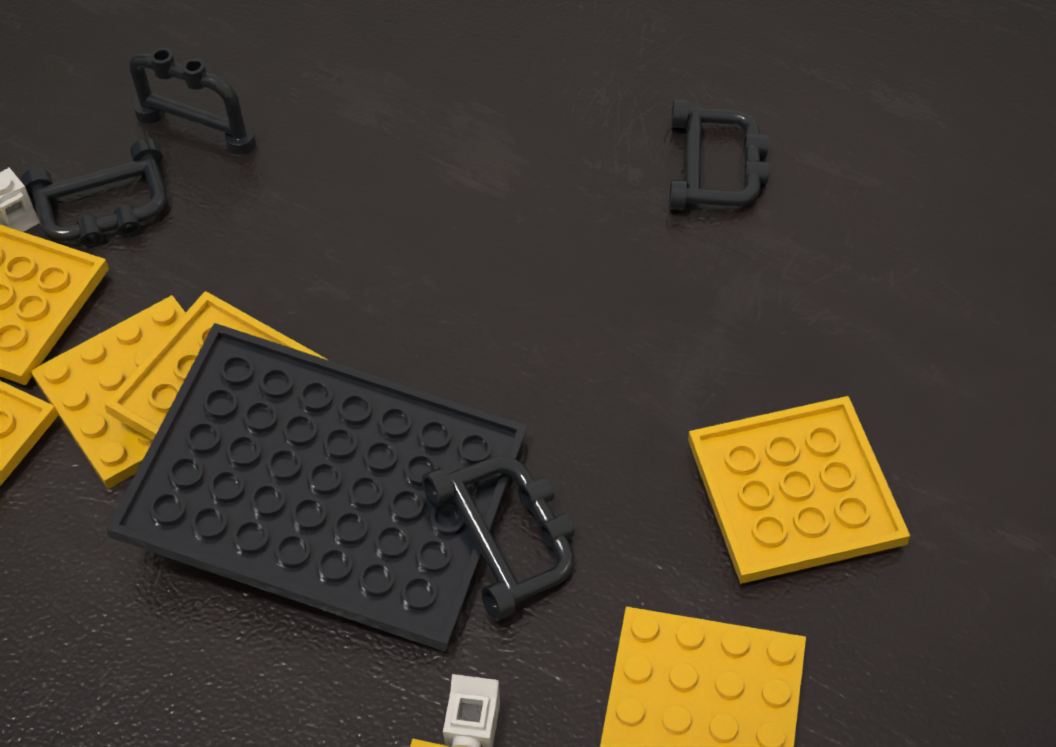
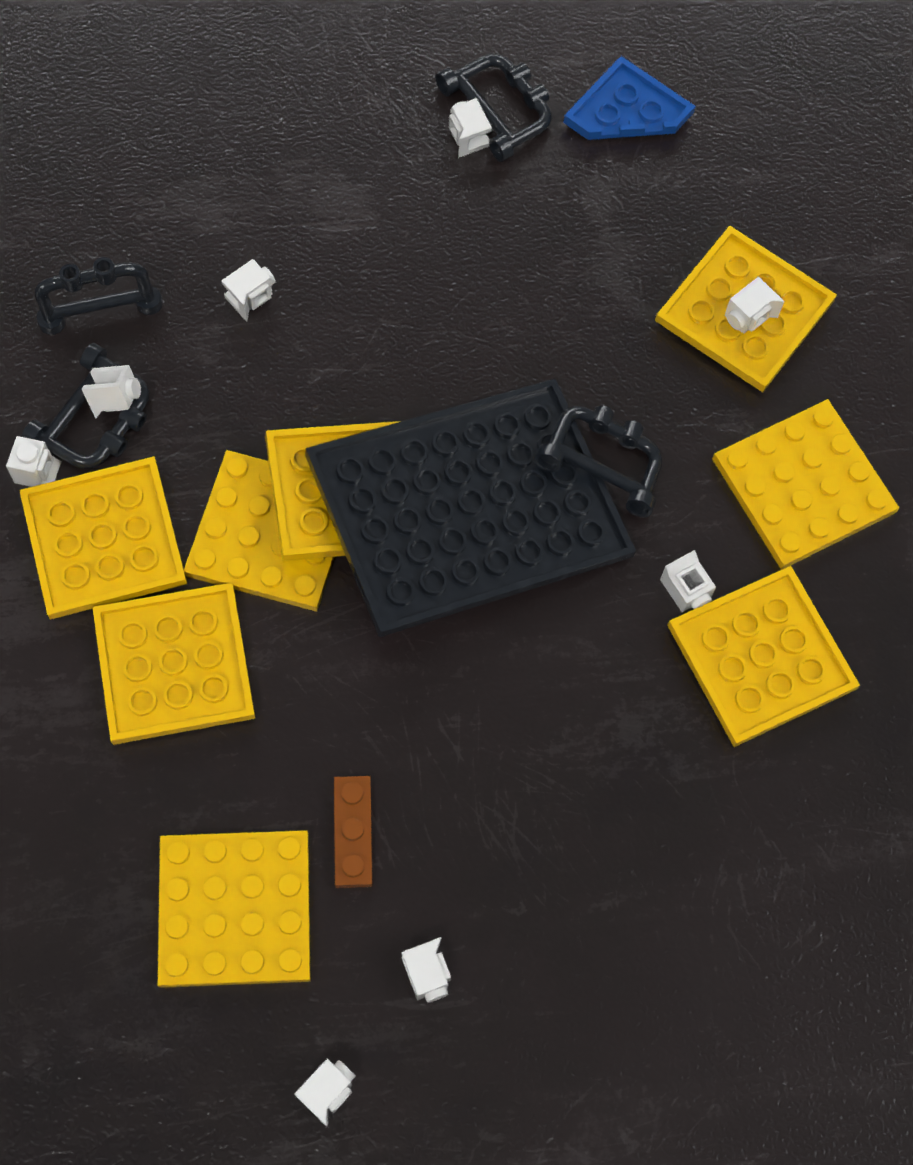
camera: 45 degrees left, 15 degrees up
none -> white window [82,365,141,419]
none -> white window [221,259,275,322]
none -> white window [449,98,492,158]
none -> blue plate [563,56,695,140]
none -> white window [725,276,785,334]

